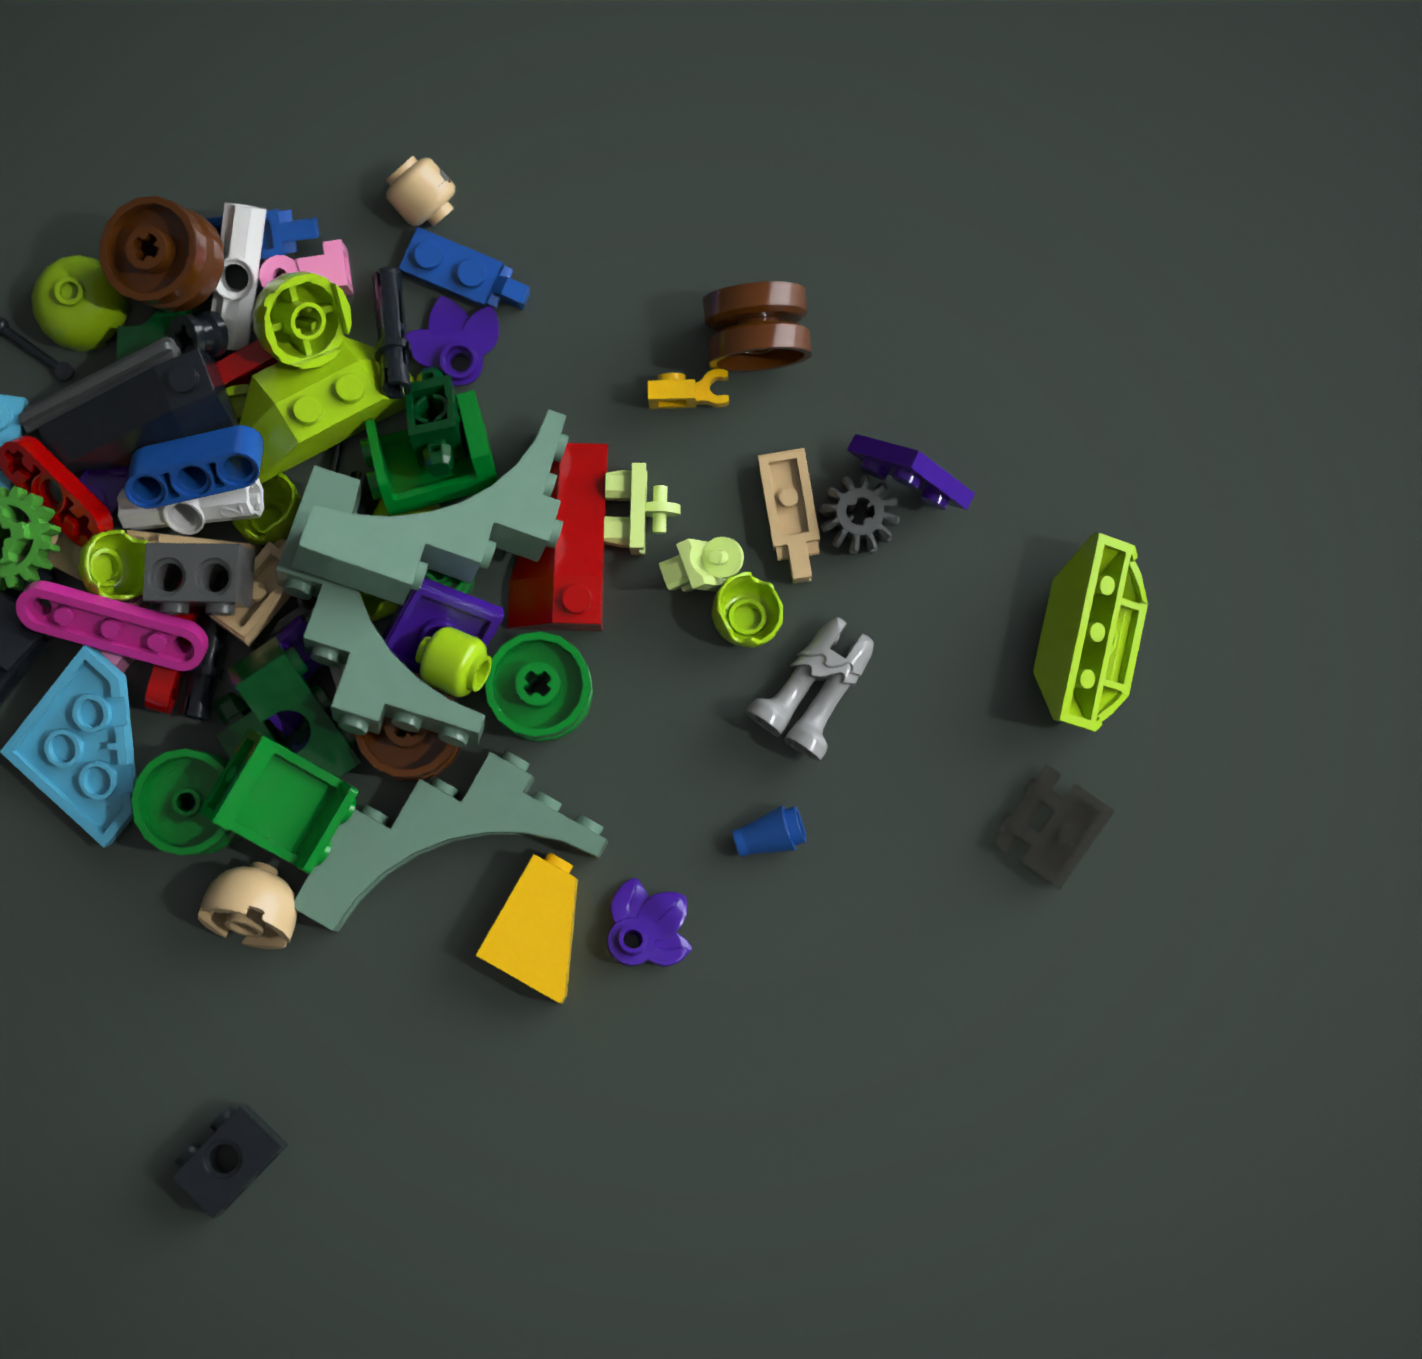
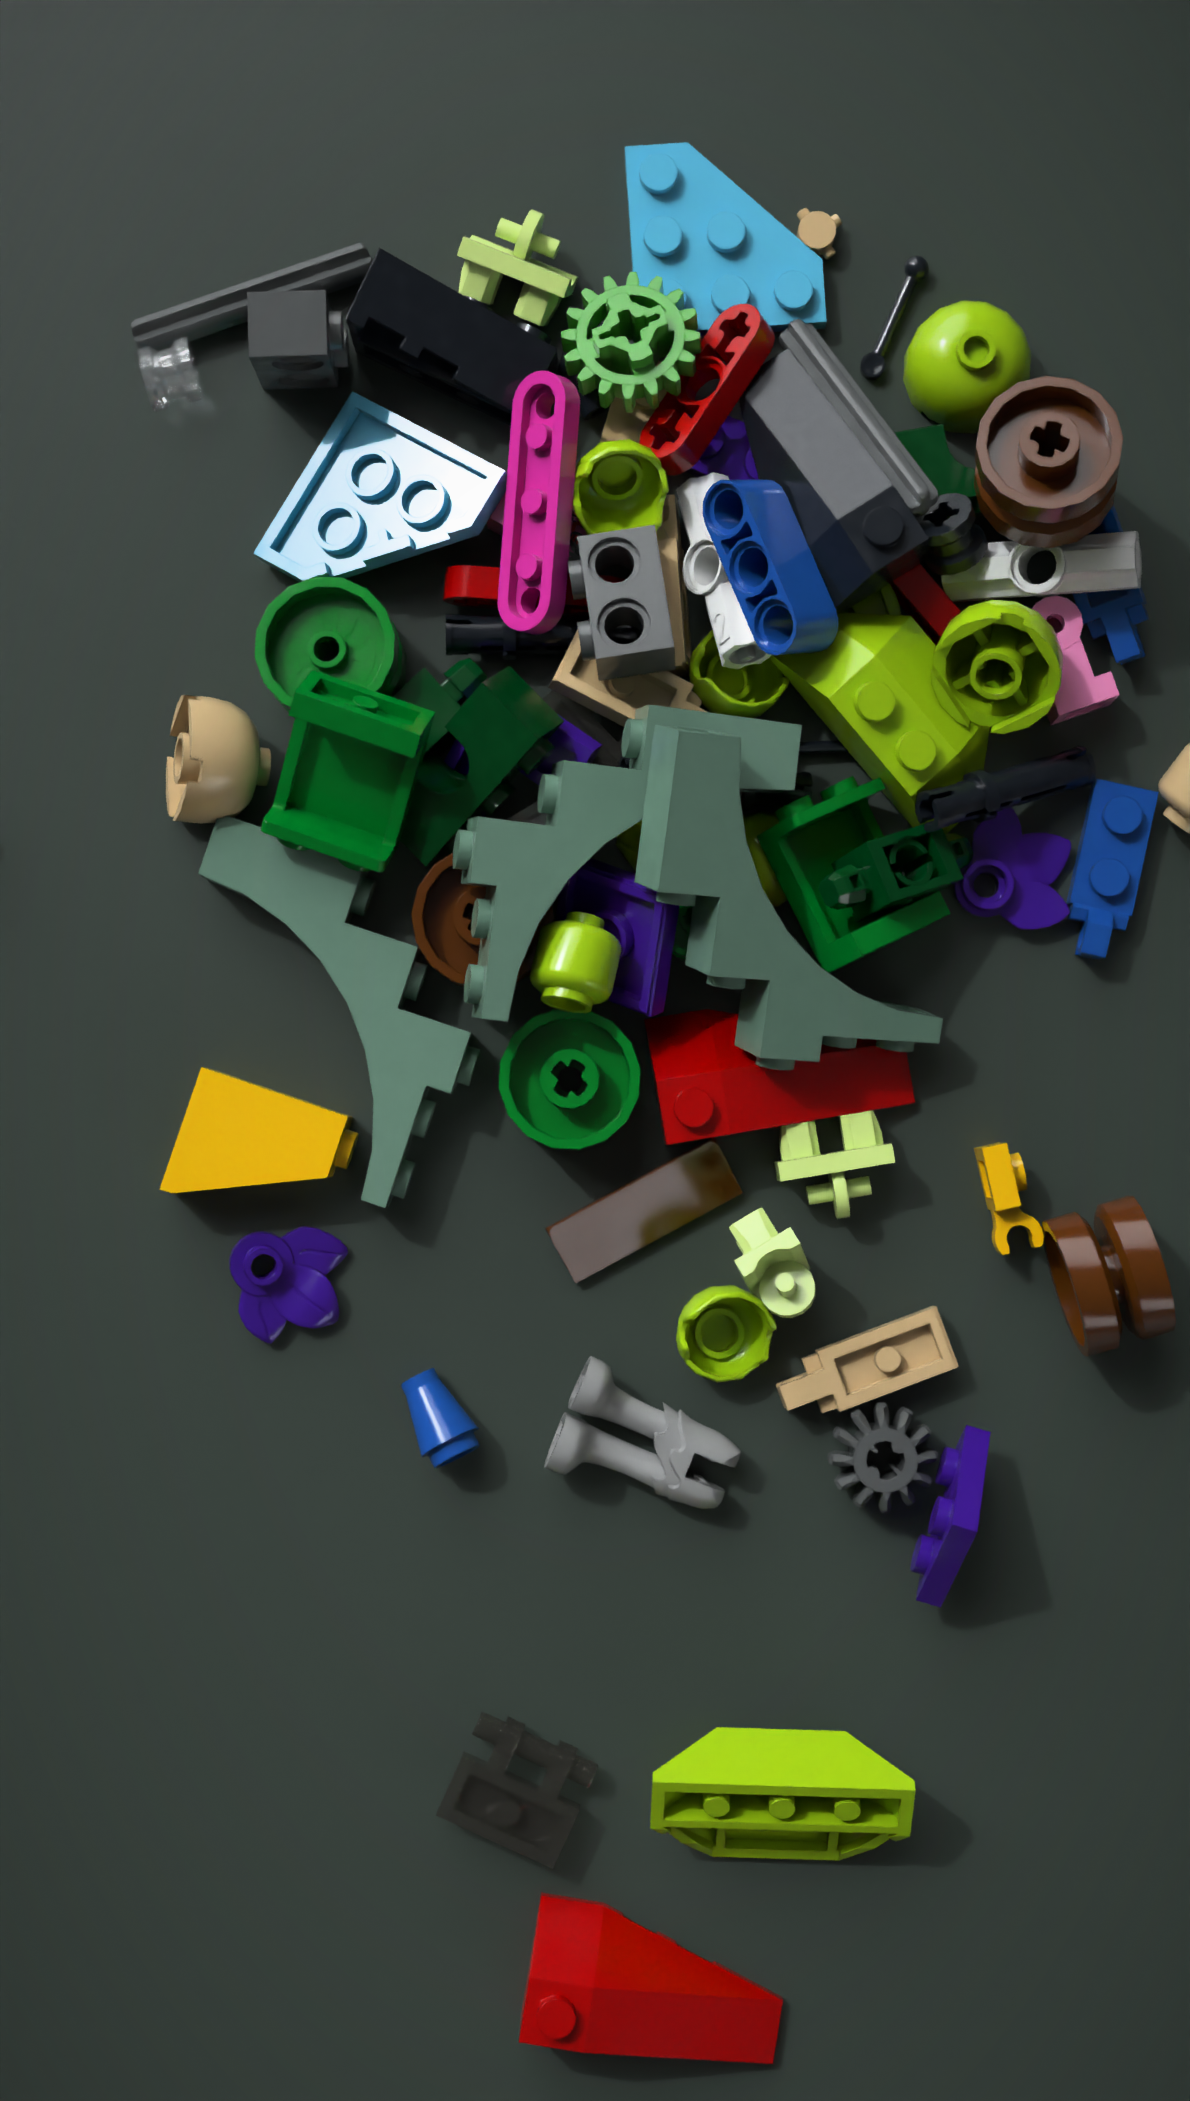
camera: 75 degrees right, 5 degrees up
none -> red wedge [519,1892,783,2064]
none -> slope [545,1137,743,1283]

